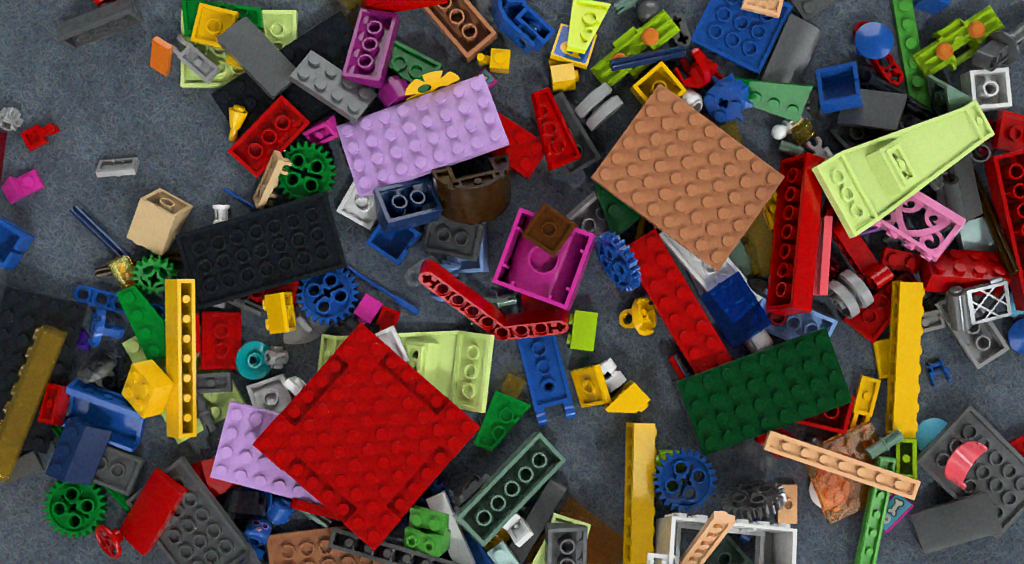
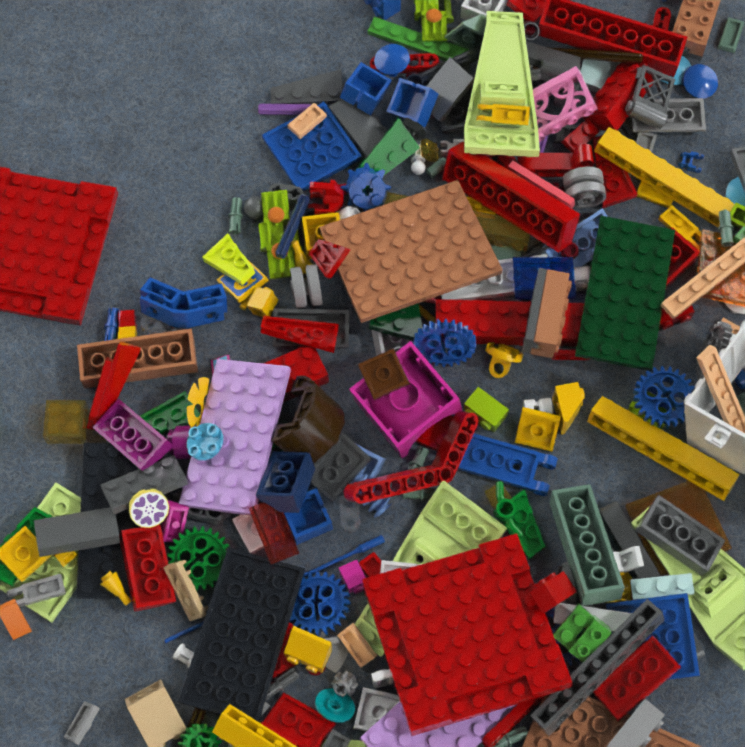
camera: 55 degrees left, 20 degrees down
yellow brick [477,48,511,74] -> none
none -> tile [129,489,169,528]
none -> medium azure dish [187,423,223,461]
none -> clear red tile [249,502,299,564]
none -> yellow cone [291,240,313,274]
none -> red wing [309,239,351,278]
none -> light nougat plate [337,623,377,668]
none -> blue piece [340,62,392,116]
none -> yellow hinge [476,104,530,126]
none -> green piece [495,481,524,539]
none -> nougat piece [522,268,572,358]
none -> red brick [530,571,577,614]

